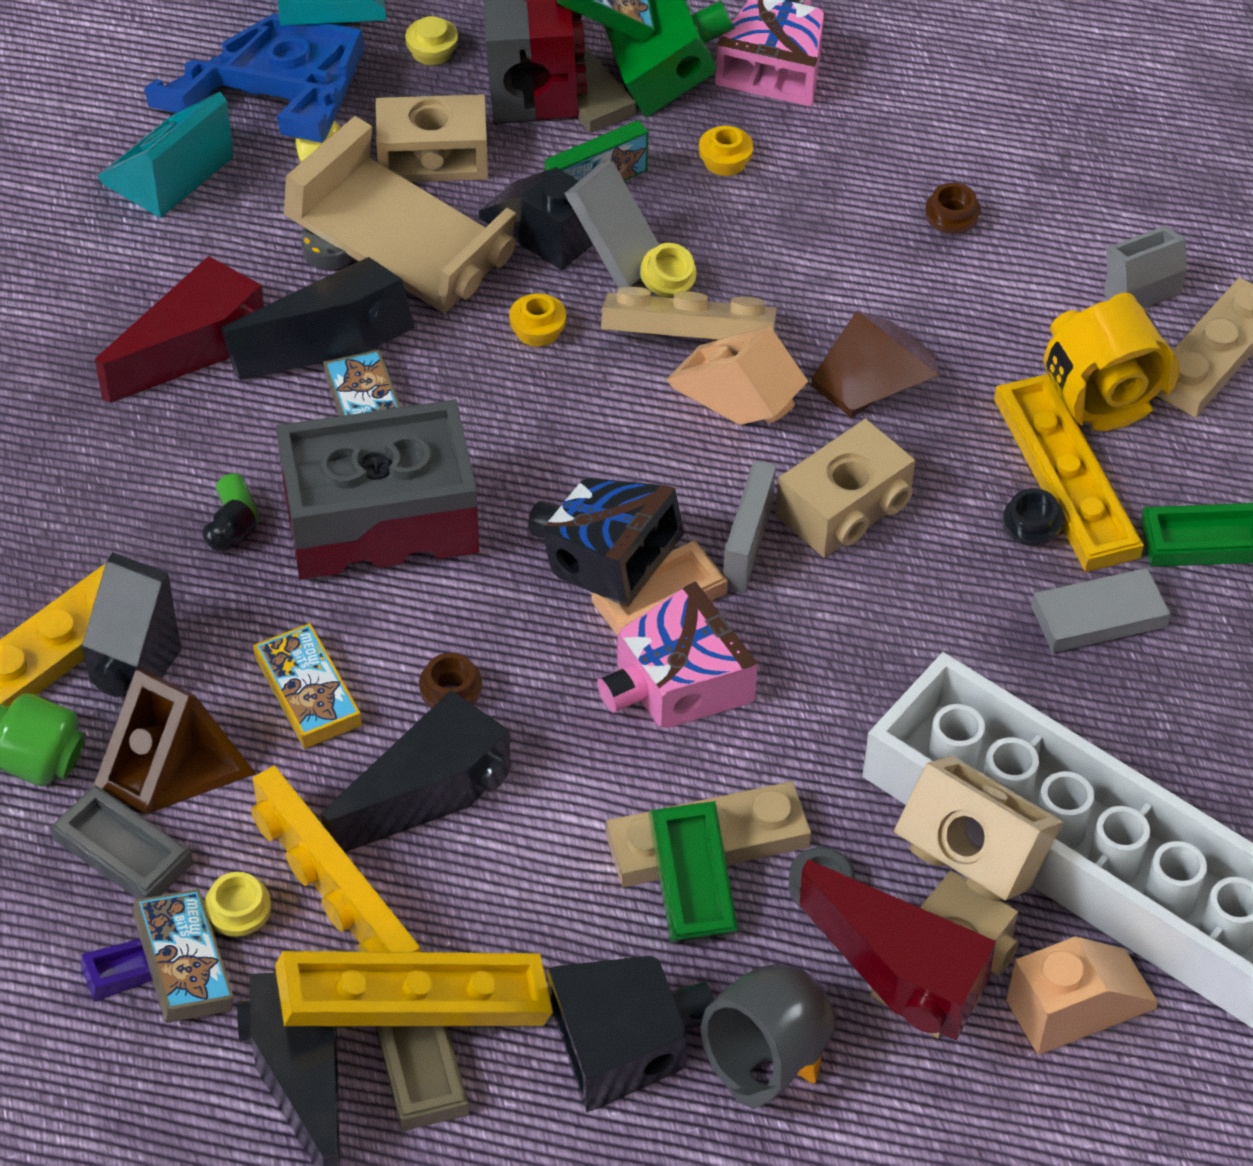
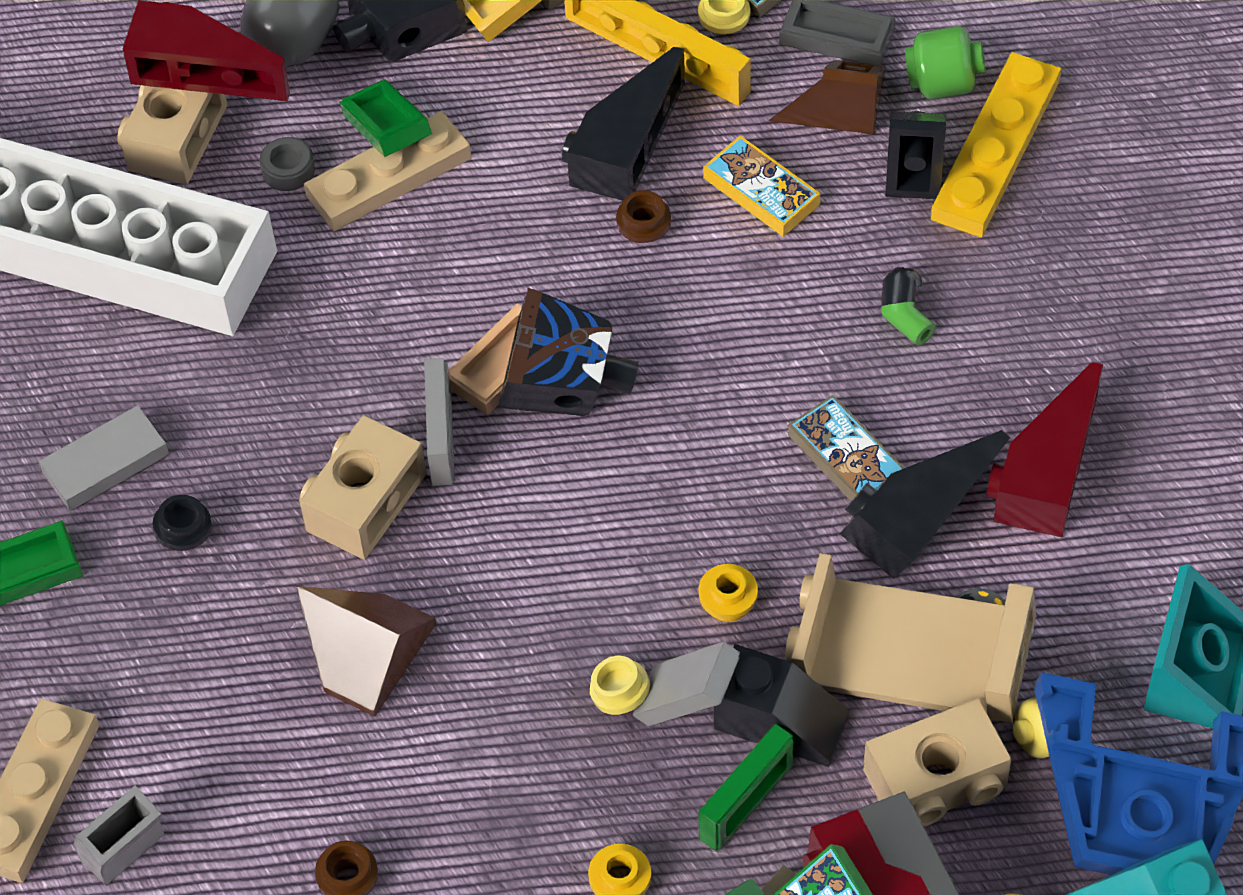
camera: 165 degrees right, 5 degrees up
dark grey piece [276,399,480,580] -> none
bright pink torso [597,581,758,728] -> none
tan plate [601,287,777,340] -> none
light nougat slope [666,326,808,425] -> none
tan brick [893,755,1063,901] -> none
yellow tile [994,374,1144,573] -> none
light nougat slope [1006,936,1158,1055] -> none
yellow brick [1043,292,1180,432] -> none

